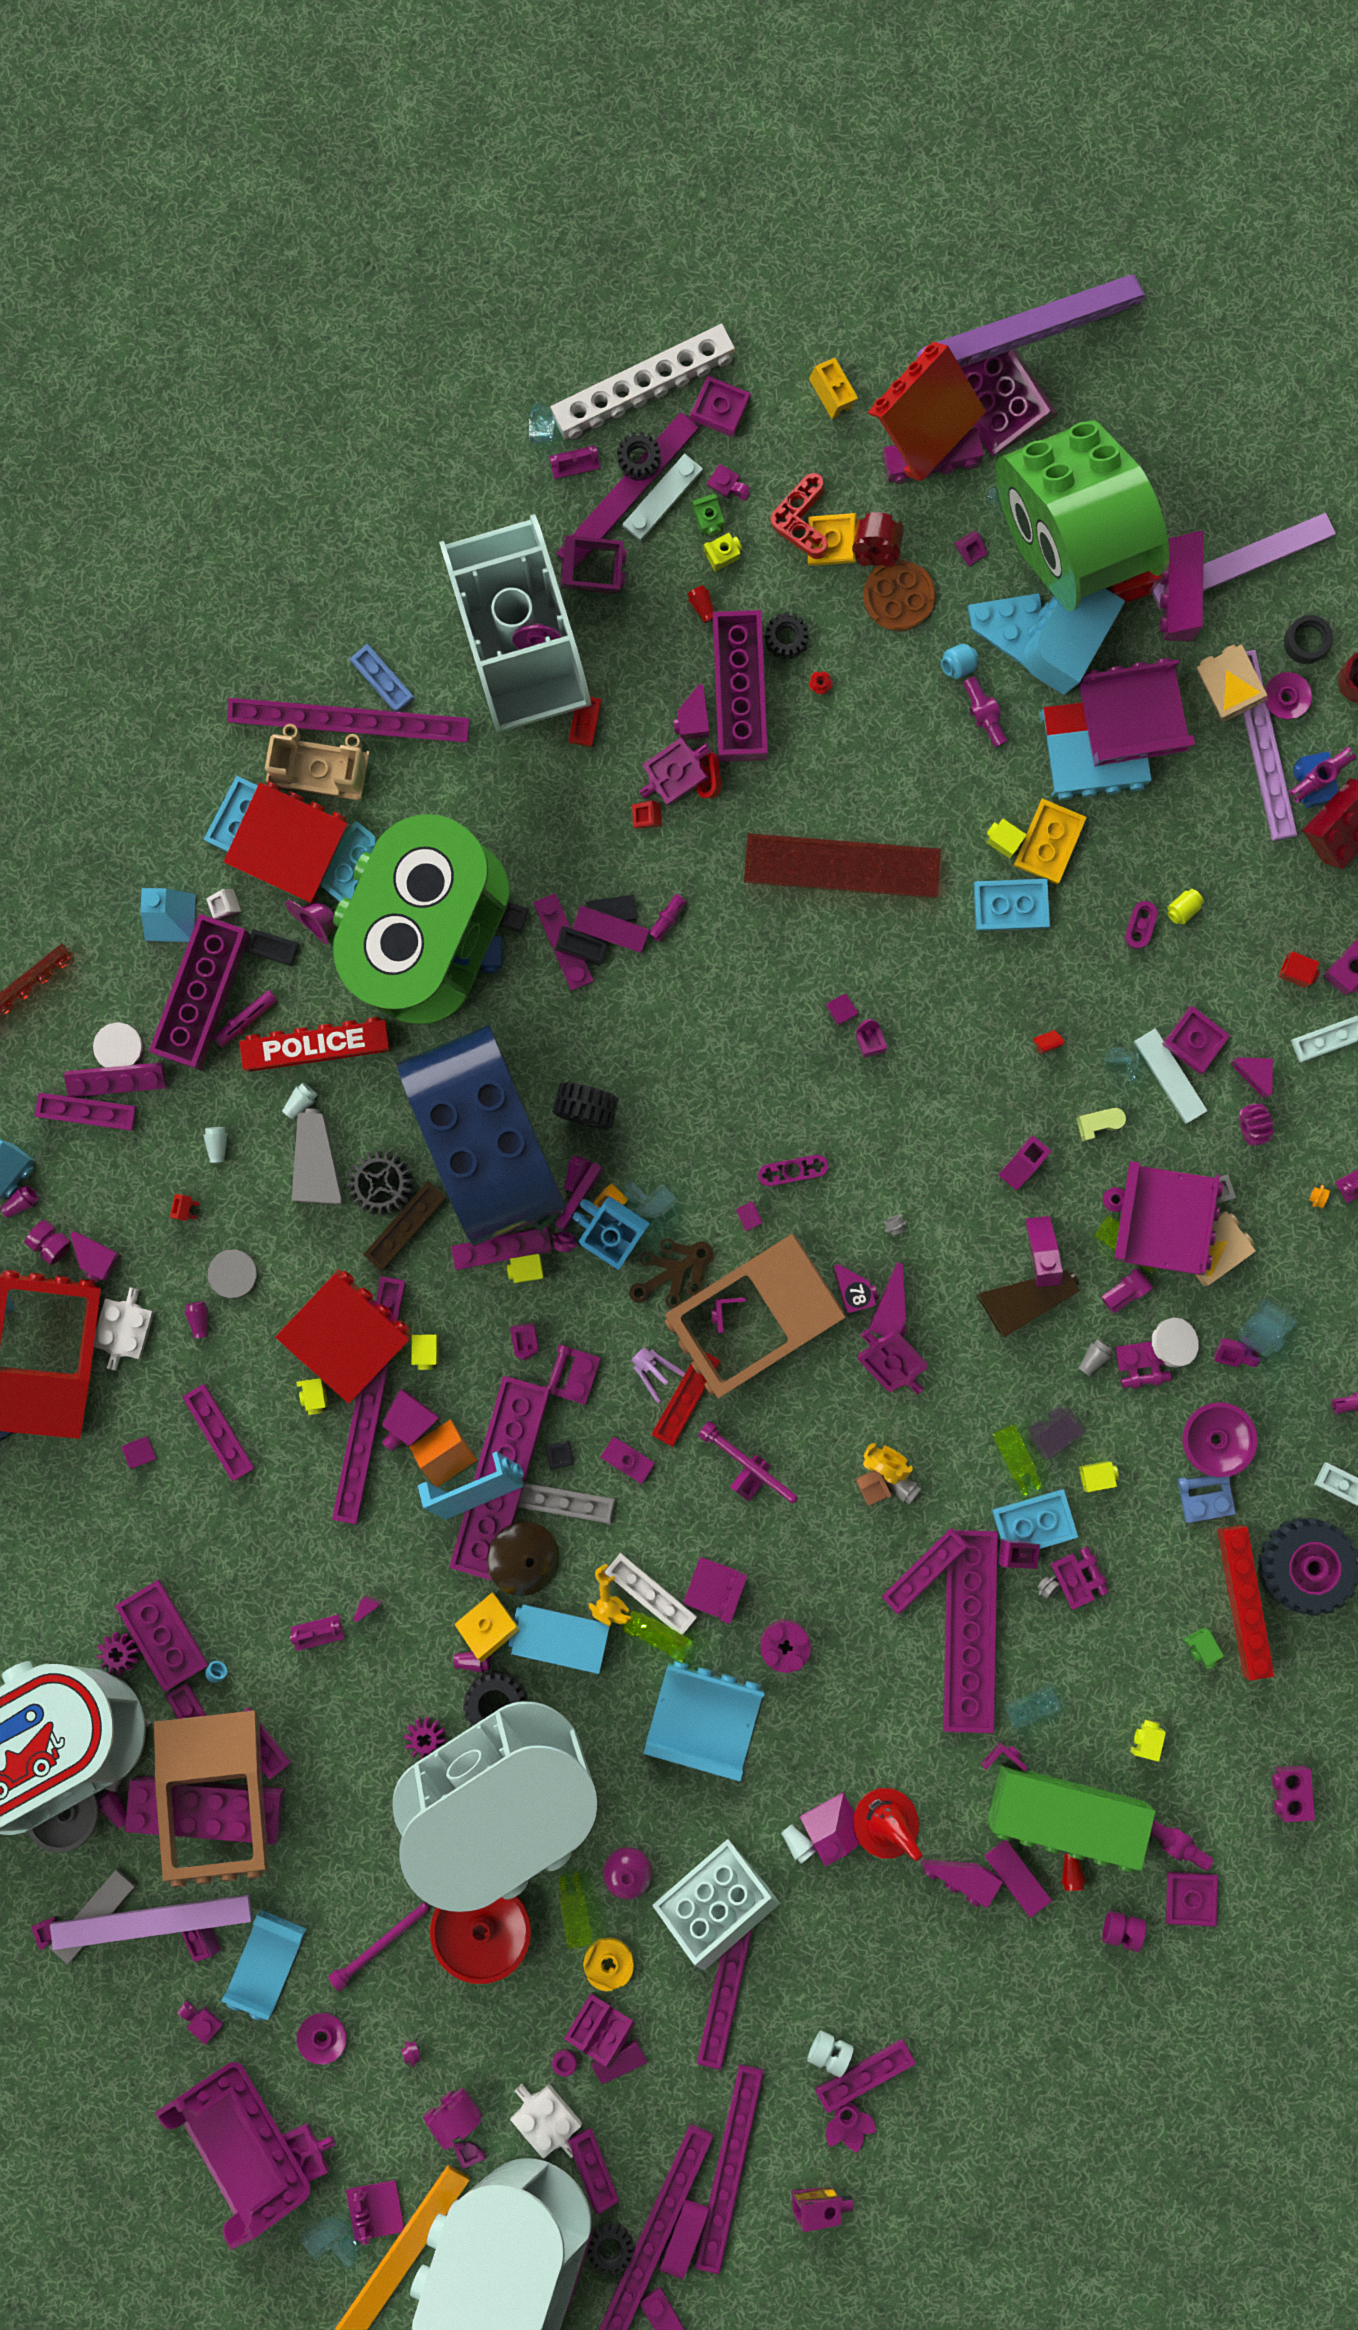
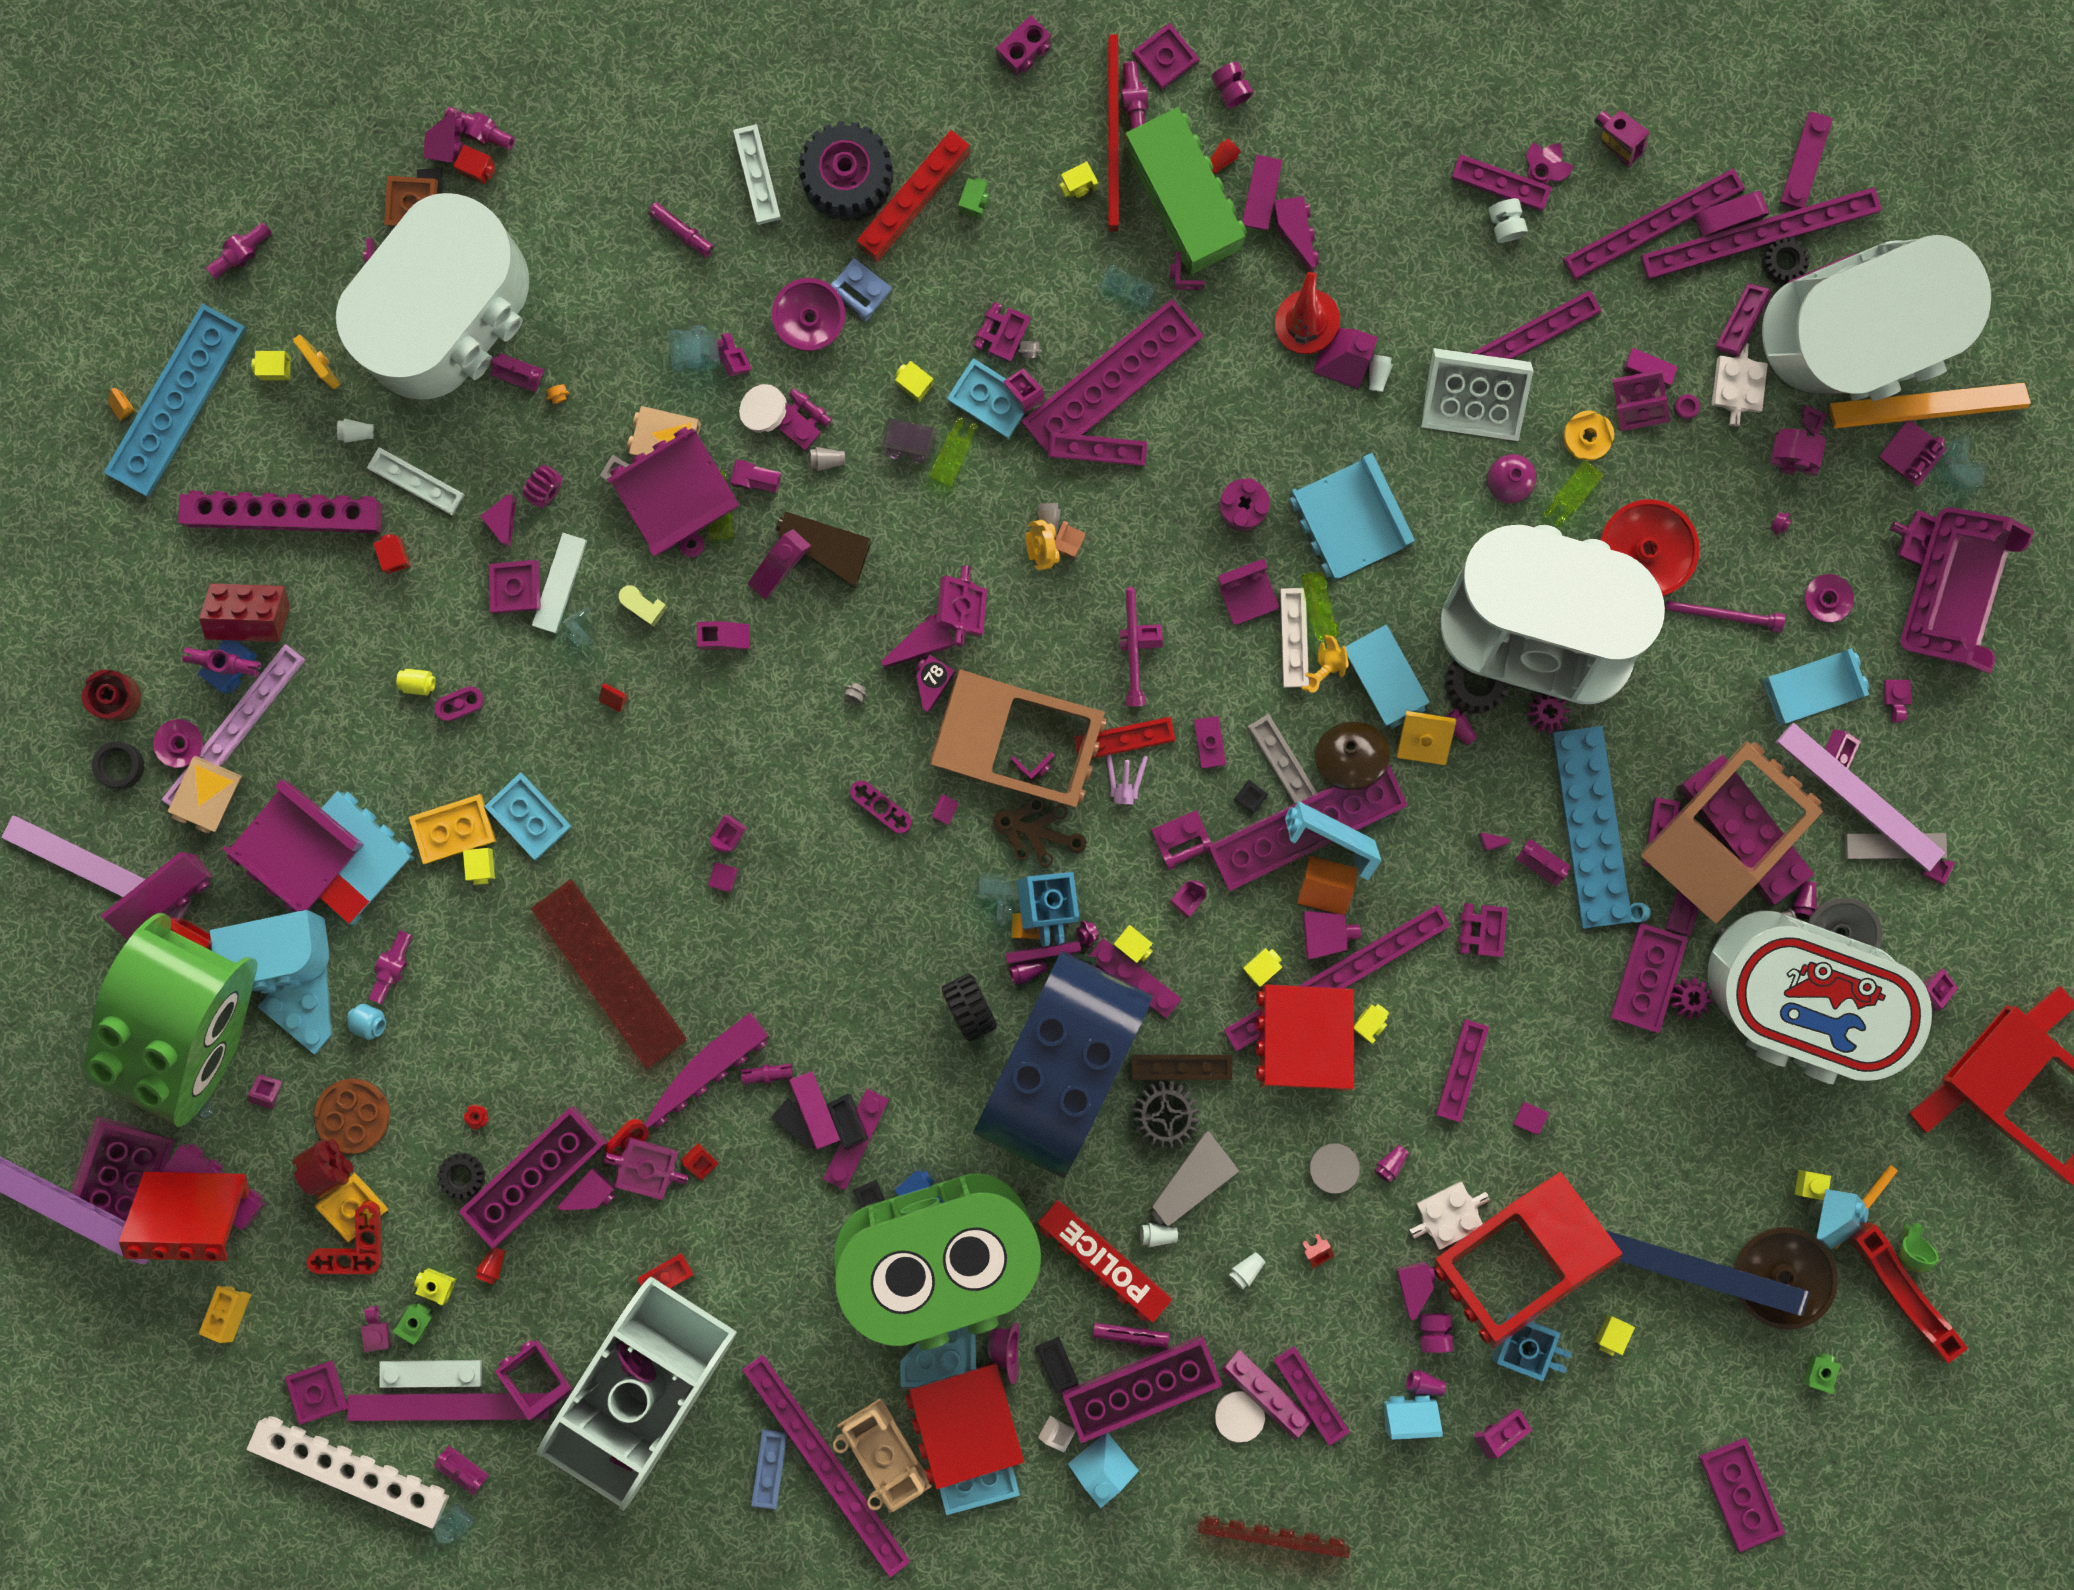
camera: 130 degrees left, 0 degrees up
black tyre [617,432,661,481] -> none
none -> magenta slope [644,1013,770,1129]
none -> red tile [1108,34,1119,232]
none -> magenta plate [1458,903,1508,957]
none -> dark azure plate [1552,726,1632,929]

